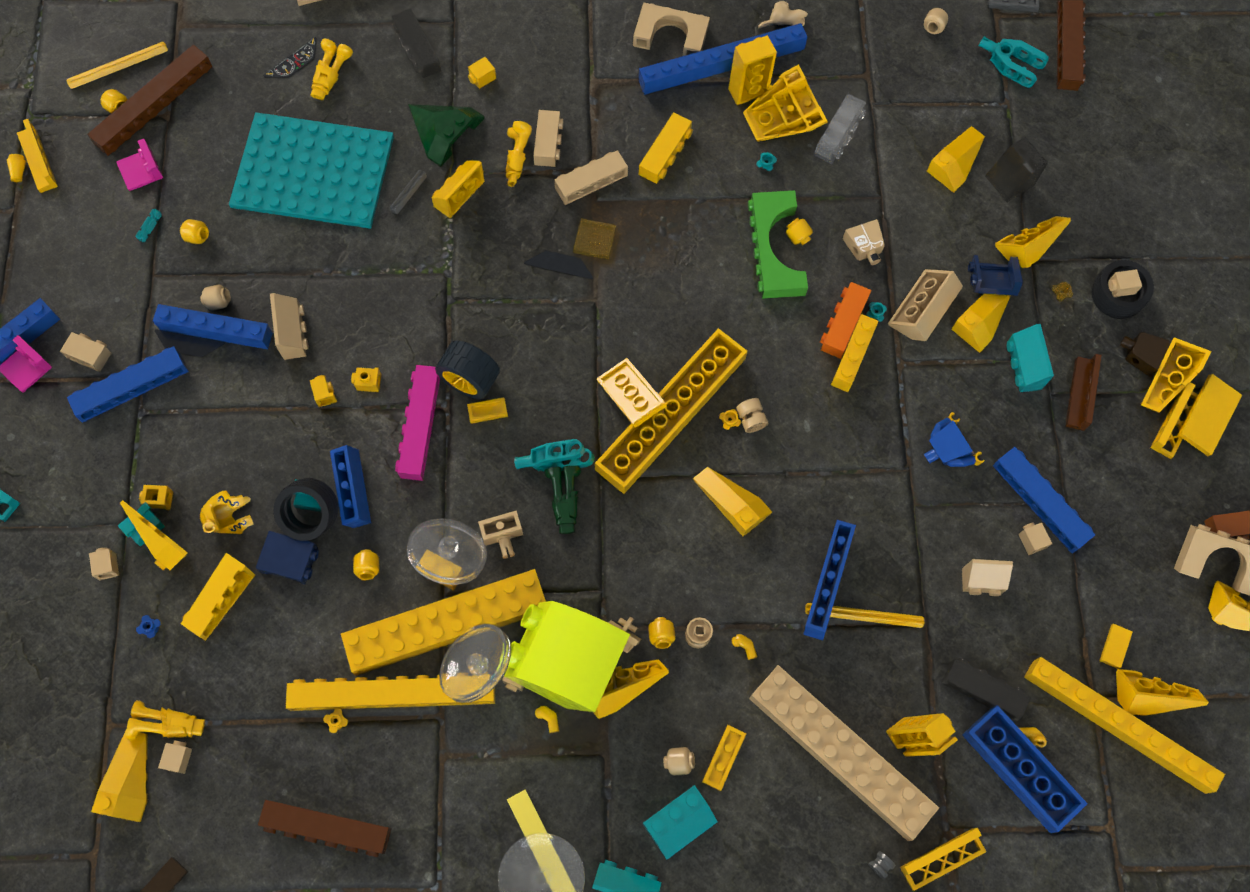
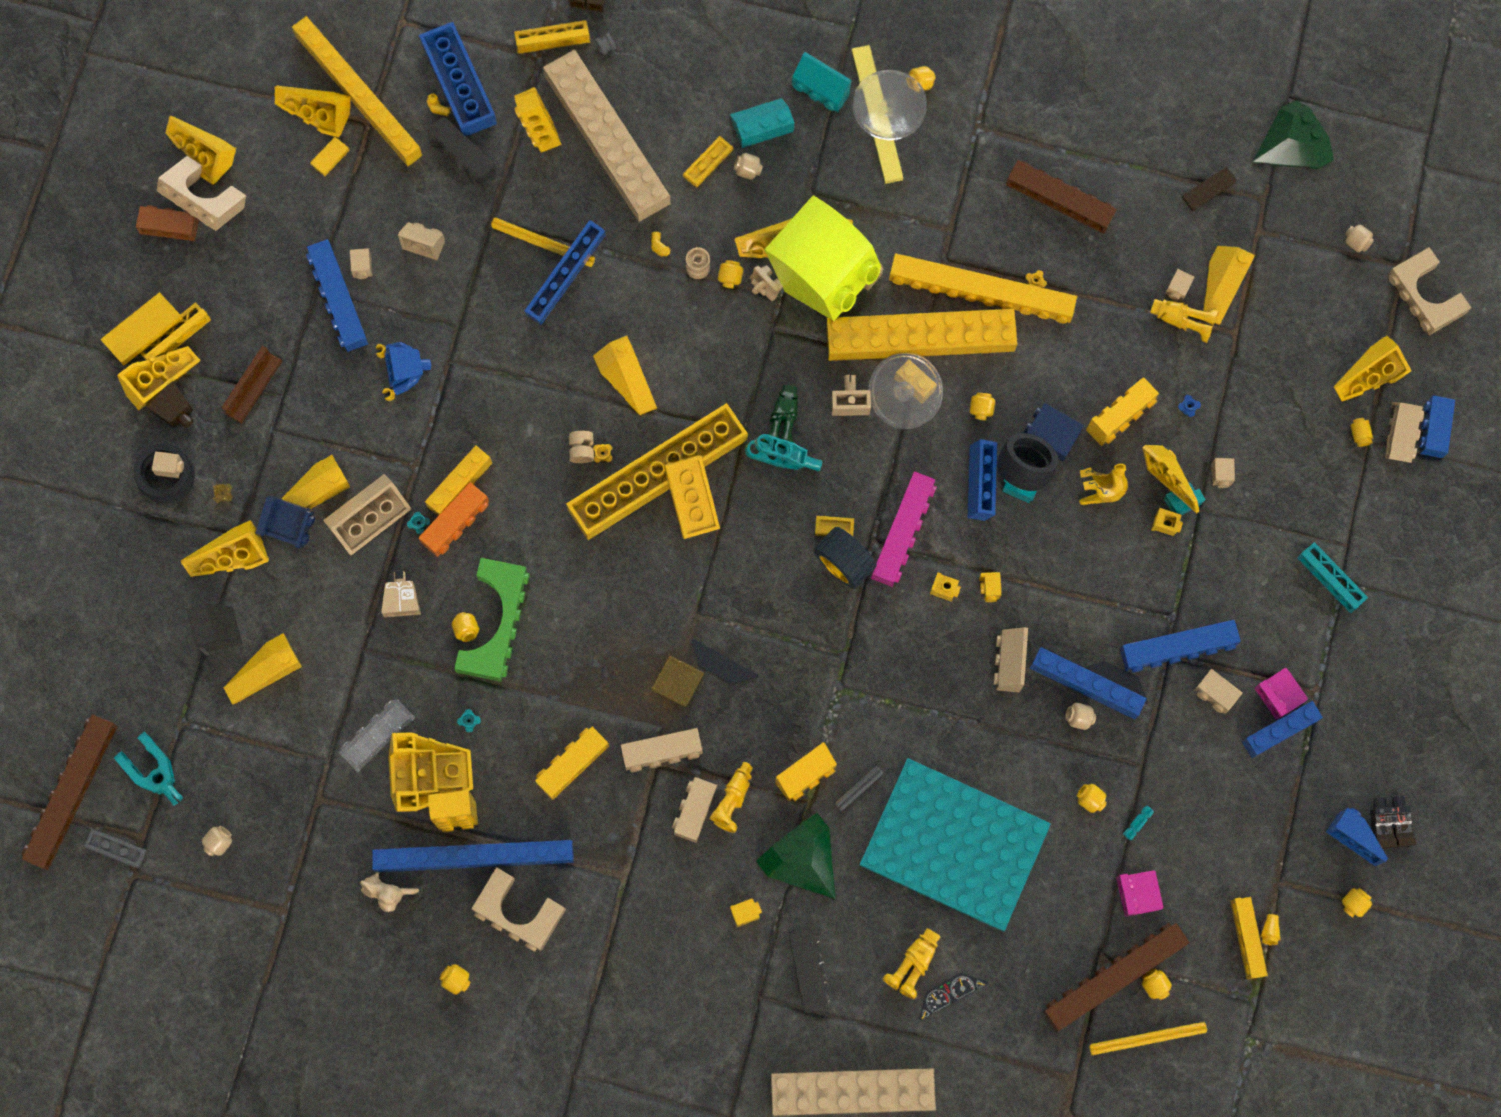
camera: 165 degrees left, 5 degrees up
clear dish [439,624,511,703] -> none
teal slope [1006,324,1054,392] -> none

